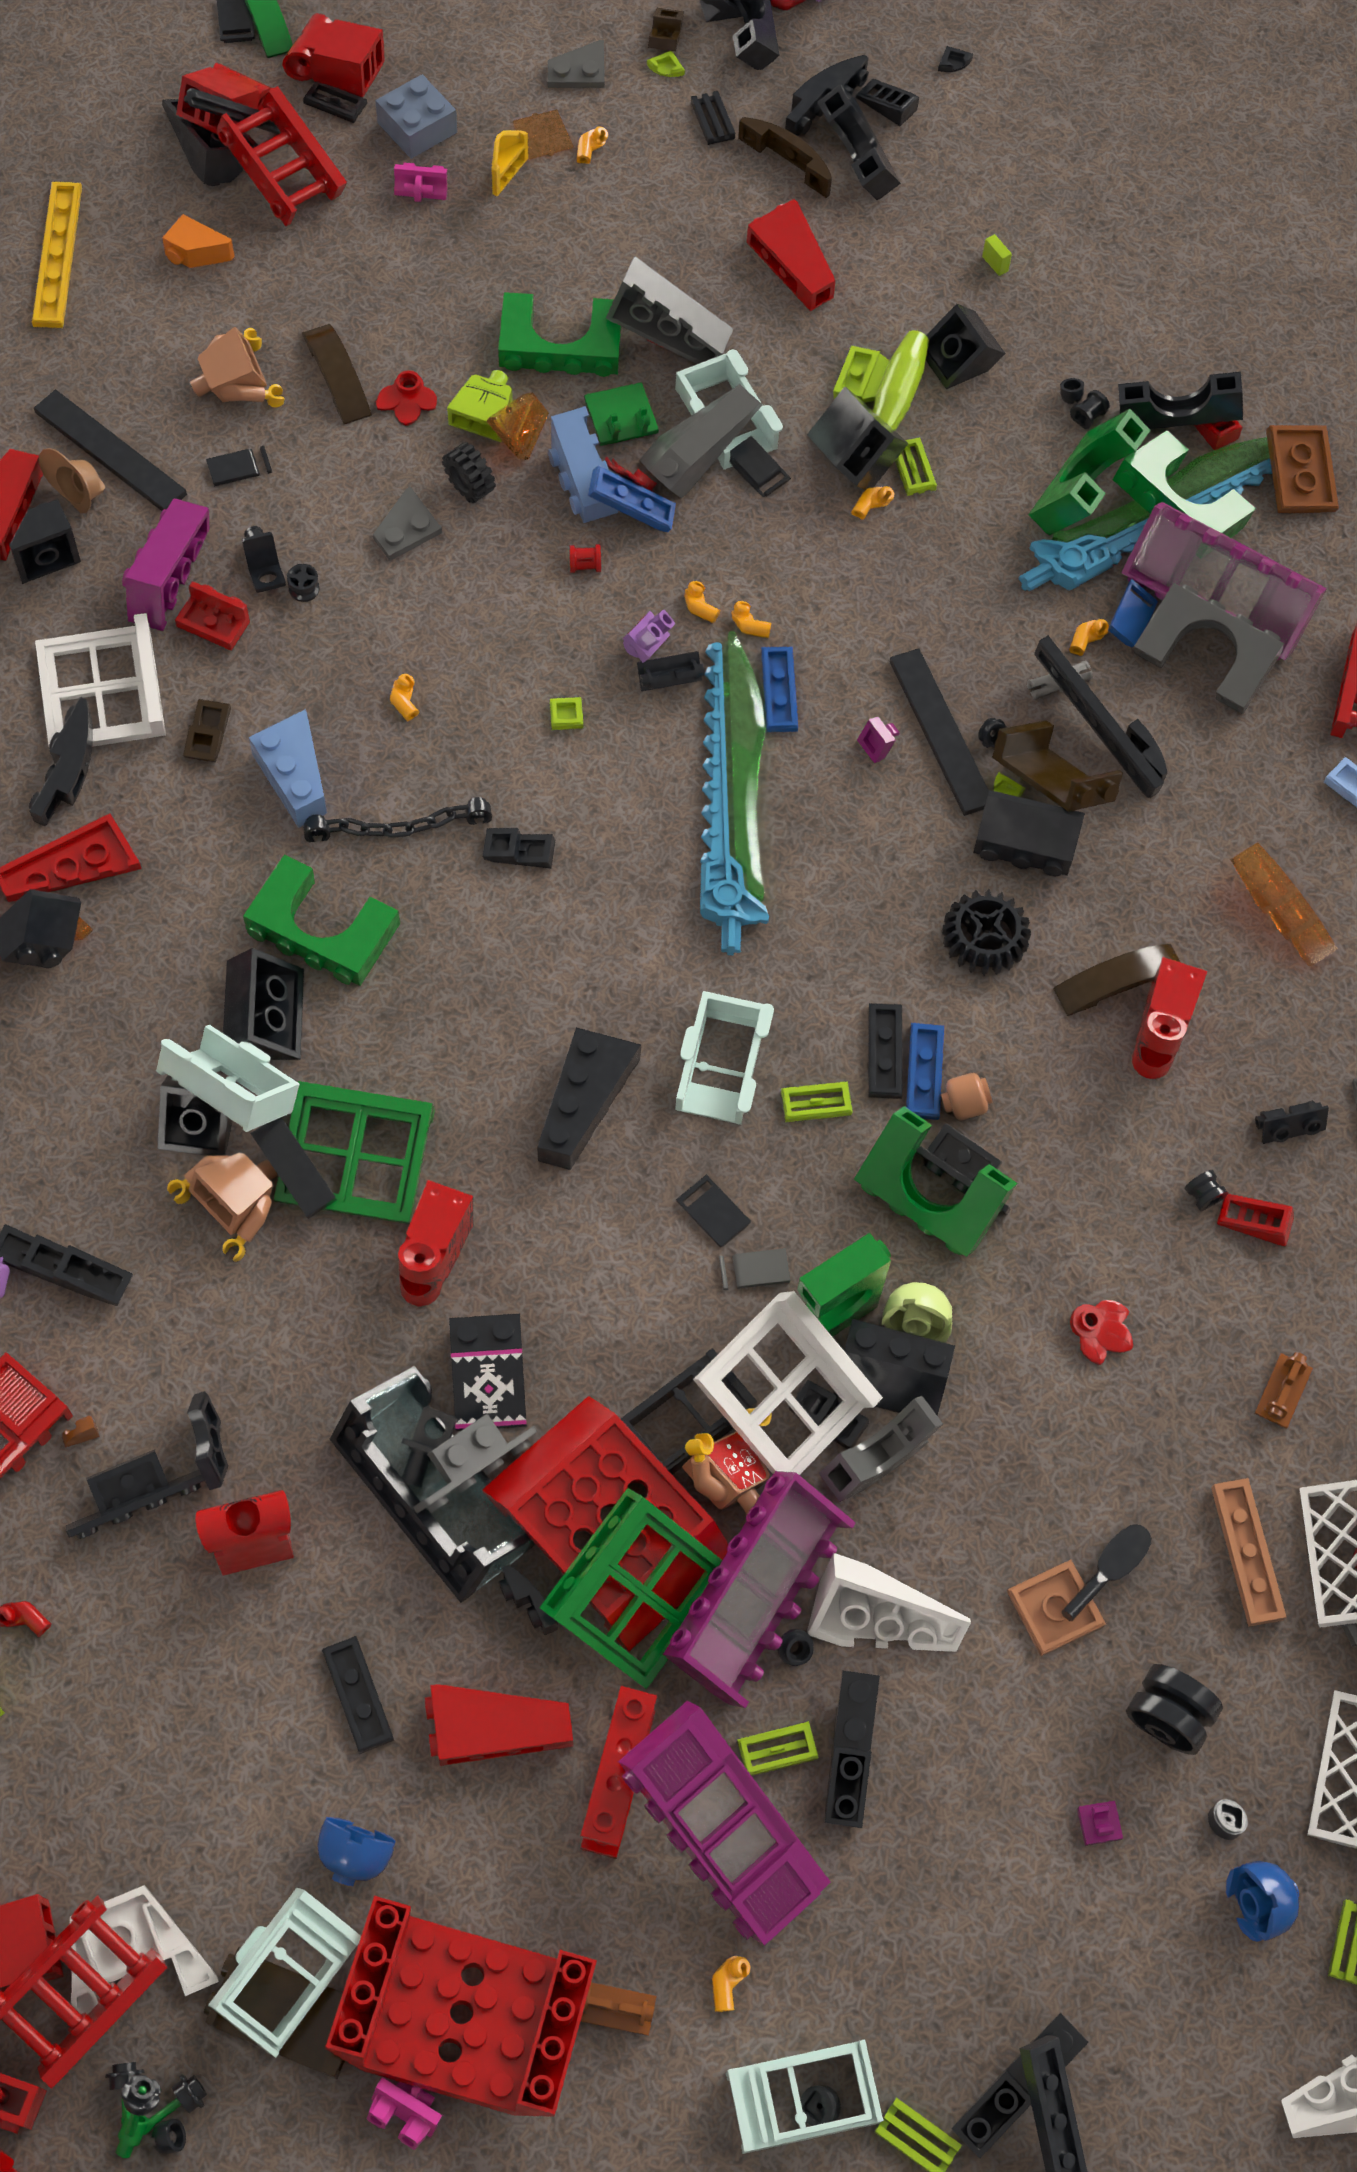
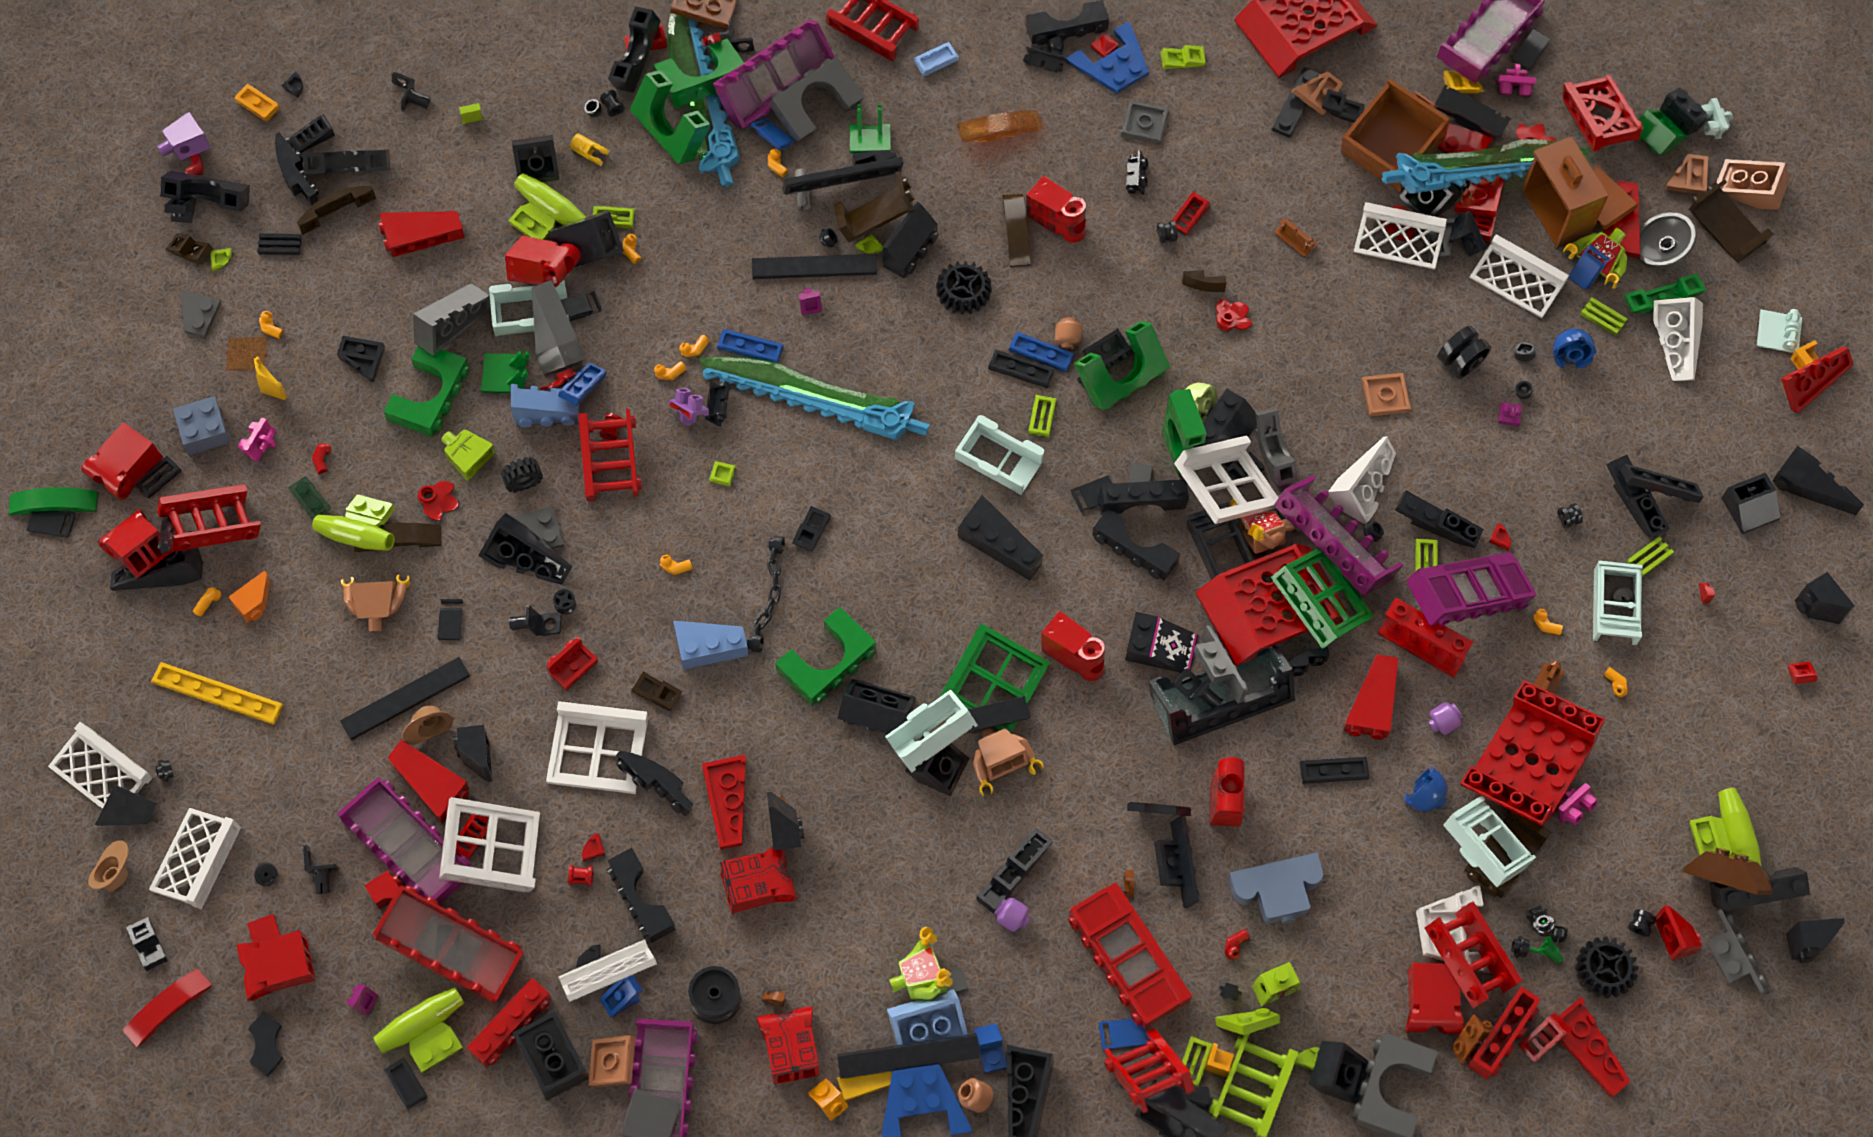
camera: 70 degrees left, 0 degrees up
magenta wedge [122,498,210,631] -> none
clear orange wing [487,392,549,460] -> none
black piece [1062,1524,1152,1621] -> none
nougat plate [1211,1478,1286,1627] -> none
none -> light orange arm [193,587,221,617]
none -> light orange plate [234,84,280,122]
none -> clear green plate [288,476,331,520]
none -> red arm [312,443,331,475]
none -> lime plate [312,495,395,551]
none -> black wing [337,336,385,382]
none -> black bracket [392,71,431,110]
none -> black wedge [478,513,573,585]
none -> red piece [505,235,581,287]
none -> yellow hinge [570,133,610,166]
none -> red fence [578,409,642,501]
none -> red tile [701,32,722,47]
none -> black bracket [710,20,755,52]
none -> plate [850,104,891,154]
none -> black arch [1092,508,1180,581]
none -> black arch [1098,479,1189,515]
none -> dark brown slope [1182,270,1227,292]
none -> sand blue brick [1228,853,1323,924]
none -> medium lavender head [1428,702,1463,735]
none -> red tile [1489,523,1511,551]
none -> black hinge [1515,381,1533,399]
none -> black wheel [1557,503,1583,528]
none -> light orange arm [1603,667,1628,697]

